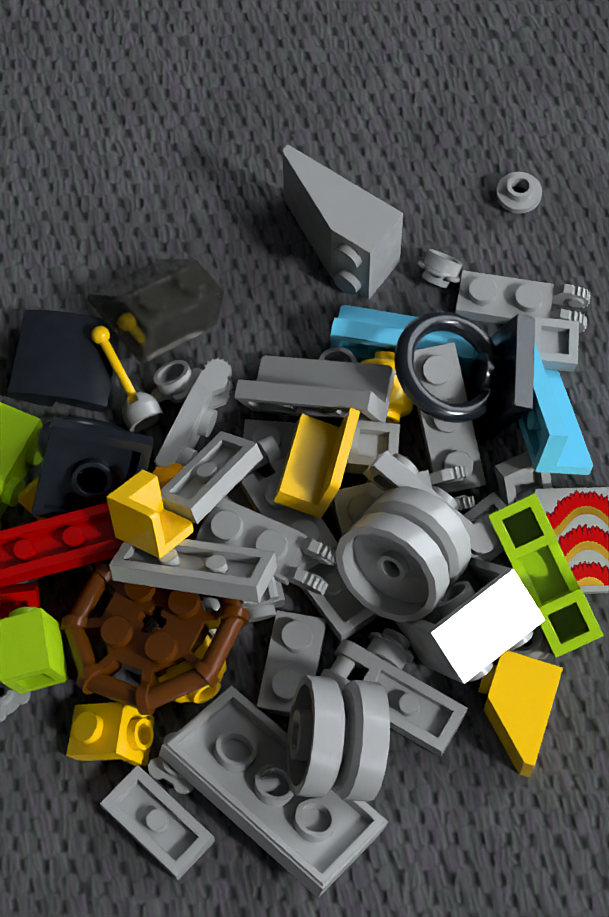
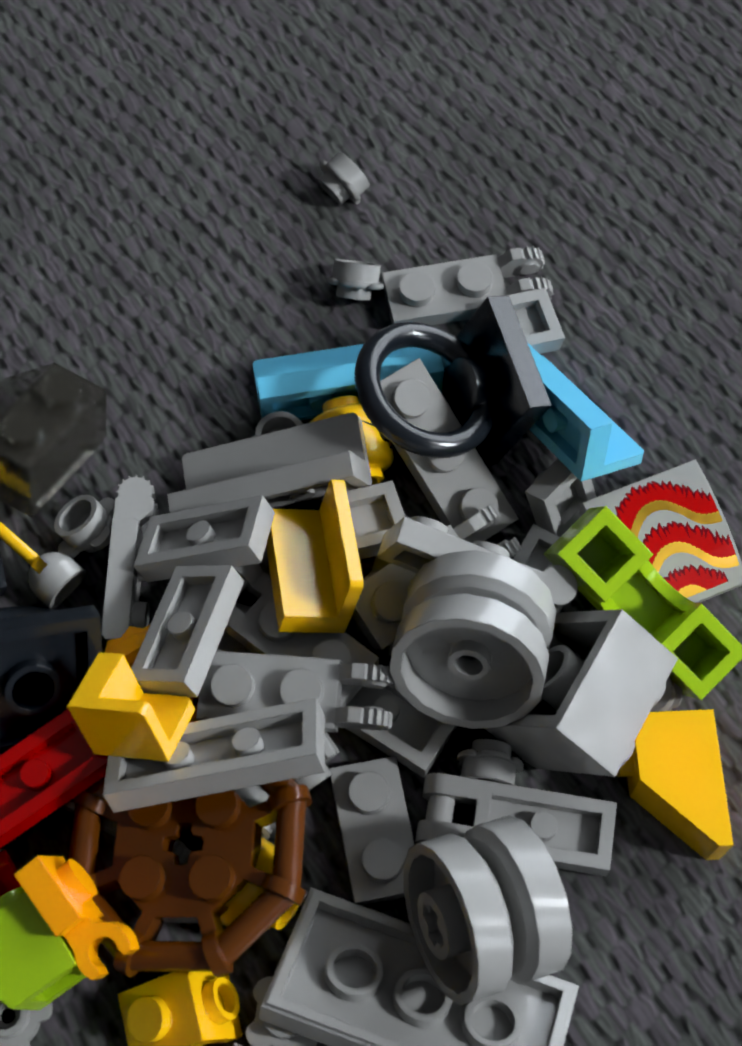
camera: 25 degrees left, 0 degrees up
light grey slope [282,144,403,300] -> none
light grey plate [496,172,542,214] -> none
none -> light orange plate [14,856,139,981]
none -> light grey plate [134,495,275,583]
none -> light grey plate [318,152,370,205]

